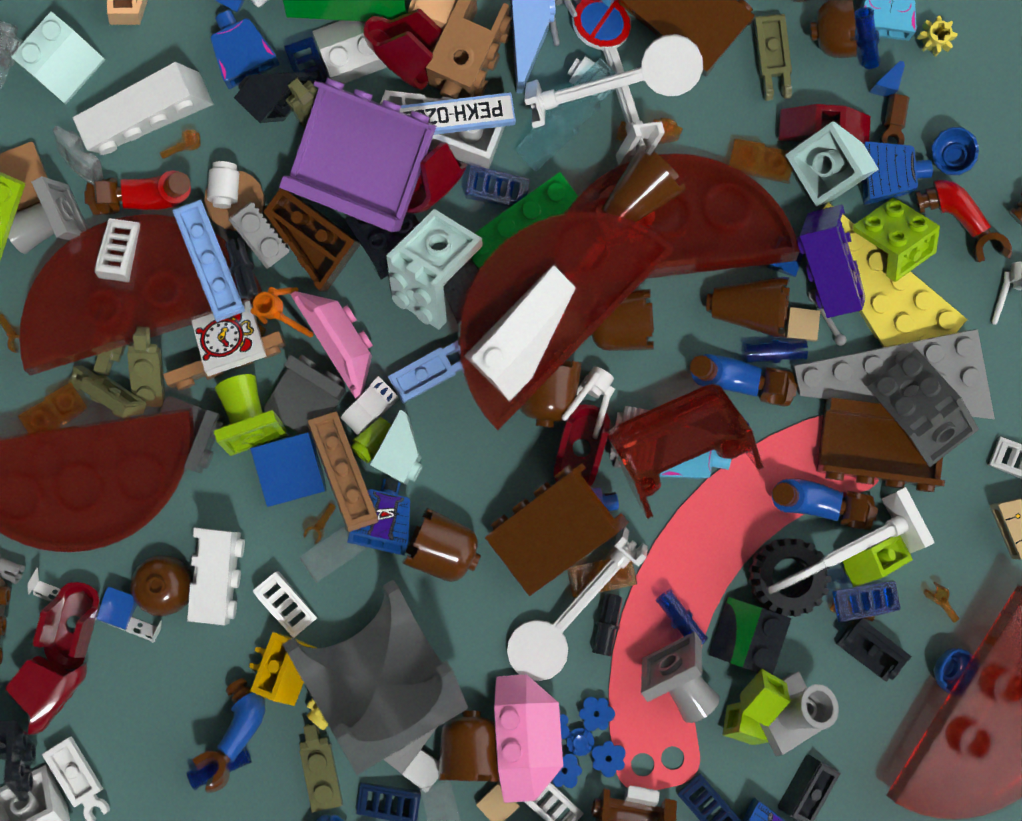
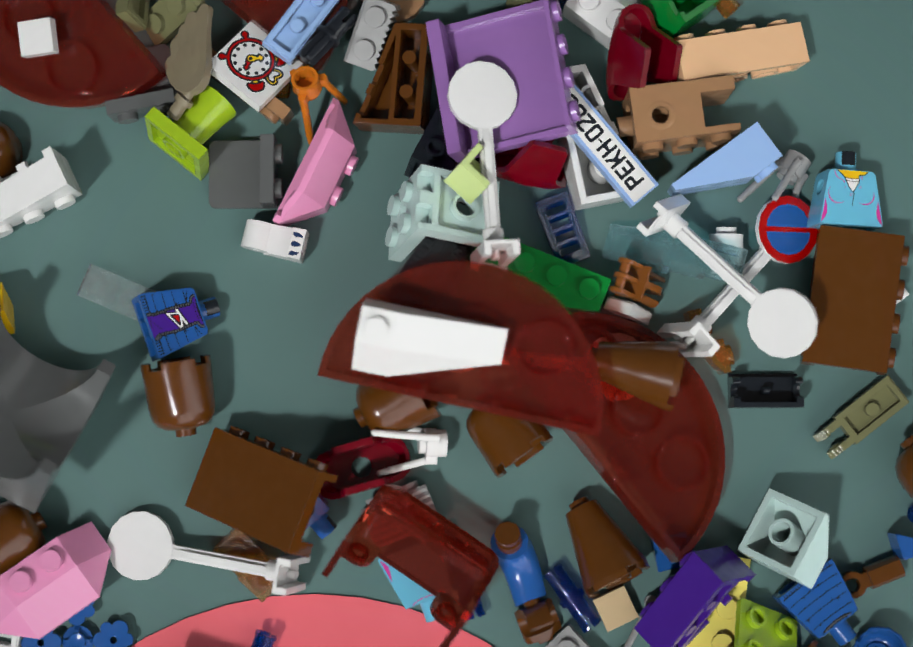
camera: 60 degrees right, 0 degrees up
blue tile [250,432,327,507] -> none
white slope [252,571,317,638] -> none
clear orange hand [304,503,336,544] -> none
medium nougat plate [308,411,378,532] -> none
lime cone [351,417,392,463] -> none
light aqua slope [371,410,423,485] -> none
light blue hinge [388,339,471,404] -> none
black axle [592,593,623,656] -> none
clear orange slope [729,139,793,184] -> none
dark red slope [778,104,871,144] -> none
none -> white tile [17,17,59,58]
none -> dark tan animal [165,4,213,121]
none -> yellowish green panel [444,142,490,204]
none -> white piece [447,61,521,269]
none -> white tile [603,296,652,325]
none -> dark orange arm [609,257,666,308]
none -> black hinge [728,374,804,408]

